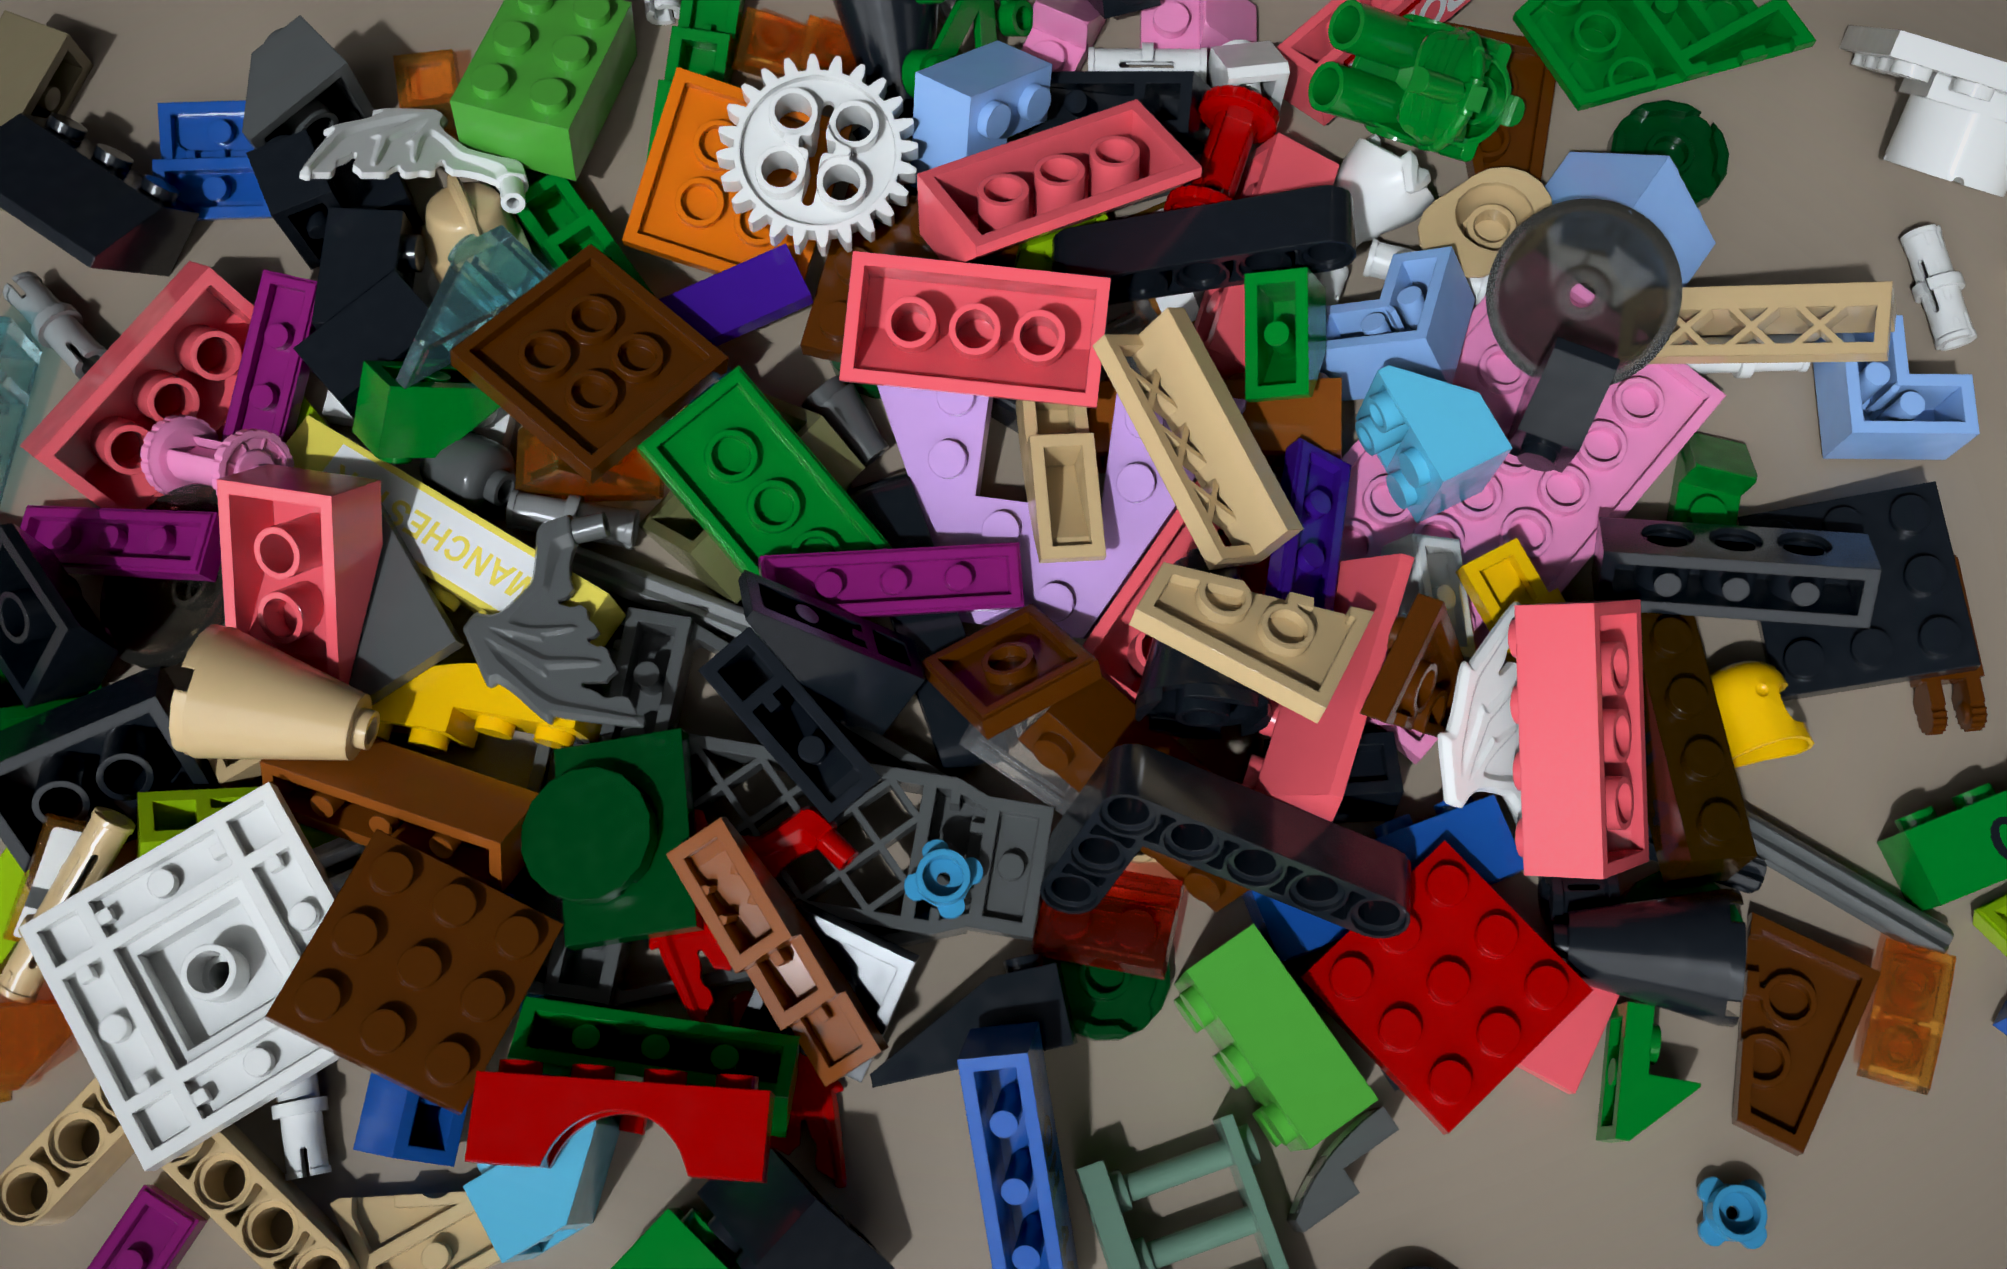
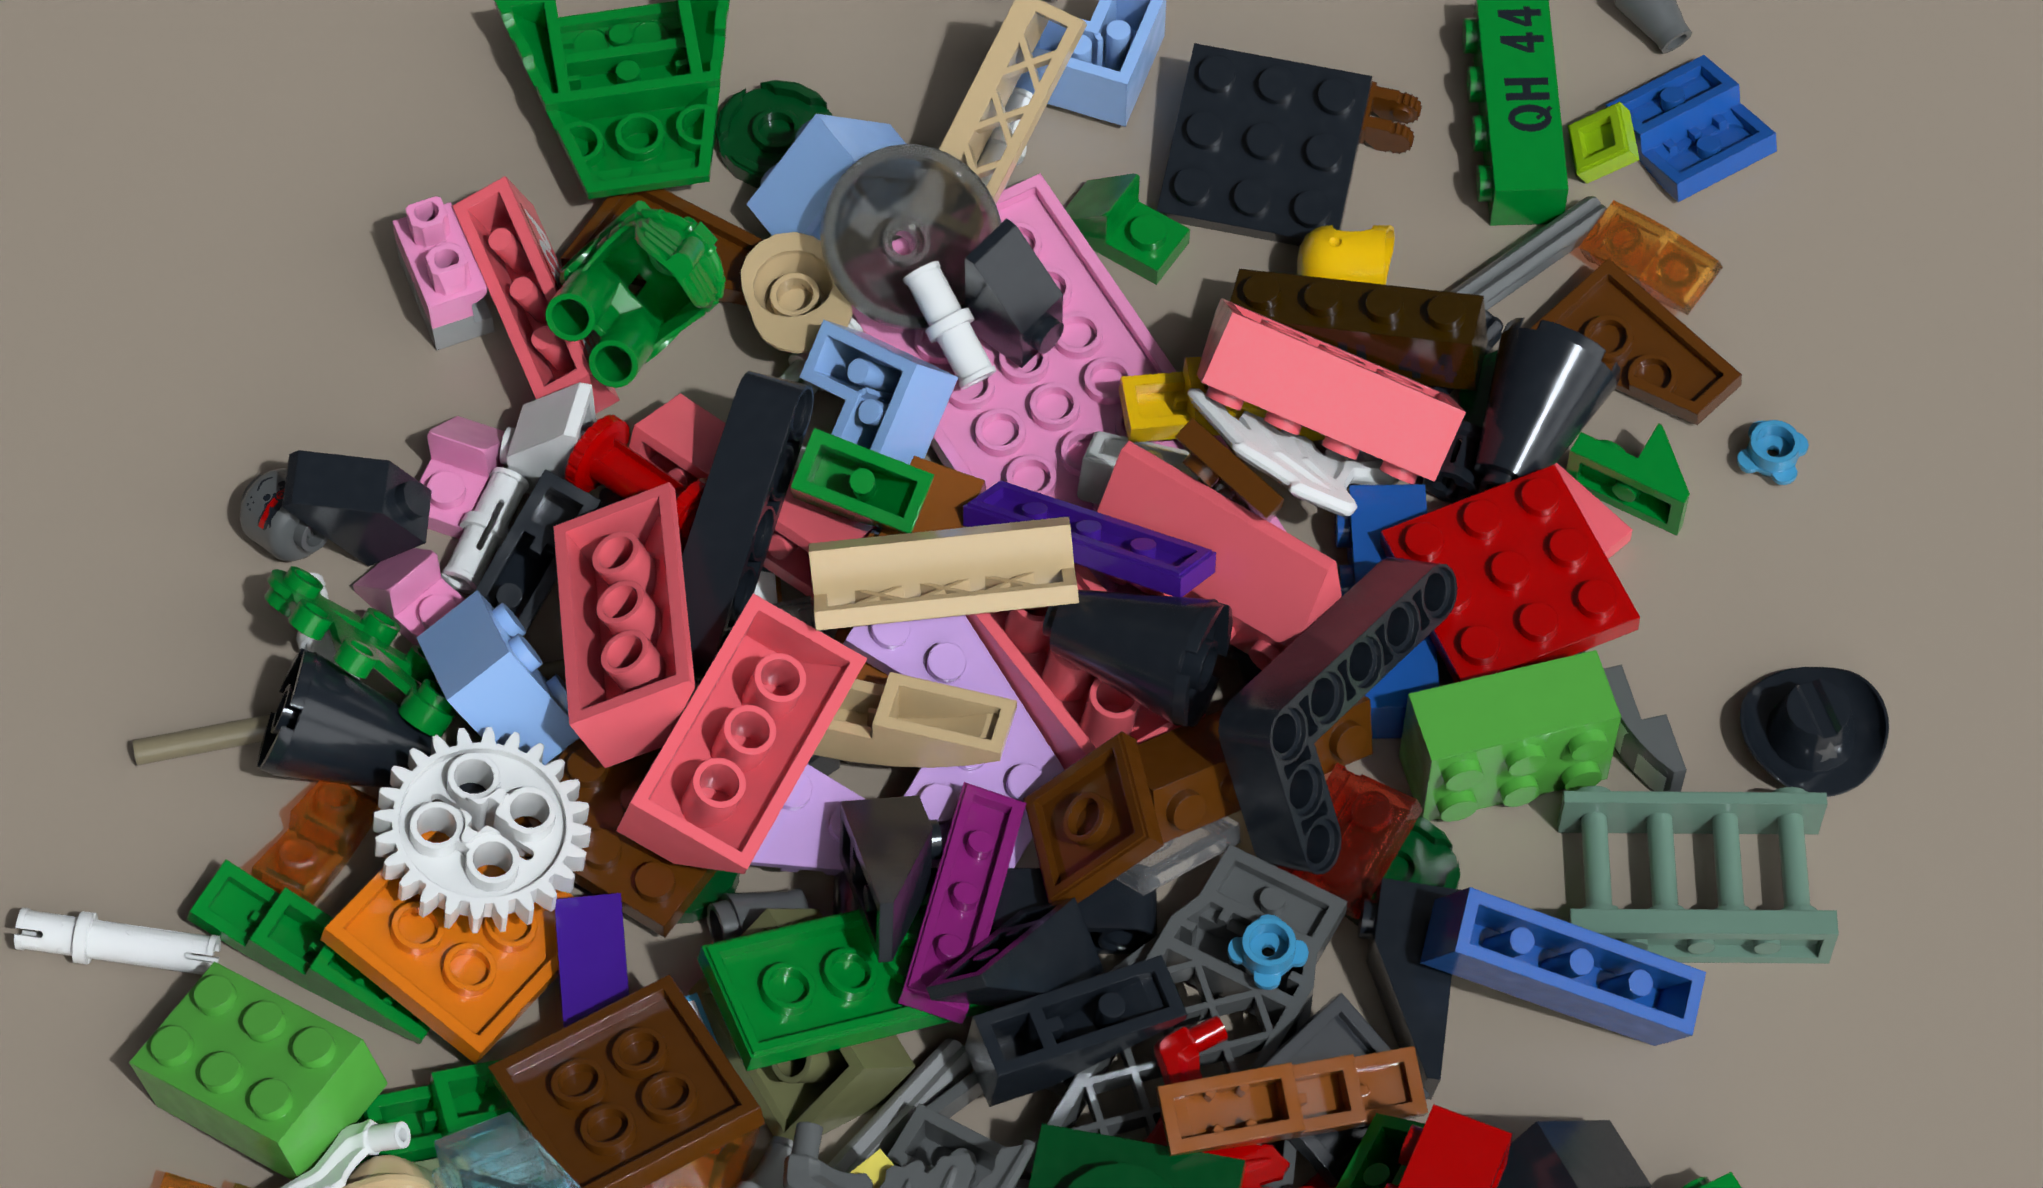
camera: 70 degrees left, 15 degrees down
tan wing [1129,562,1374,724] -> none
white hat [1333,134,1435,247] -> none
medium azure slope [1355,365,1512,523] -> none
black brick [1591,517,1882,628] -> none
none -> black slope [840,795,942,963]
none -> white pin [903,261,997,390]

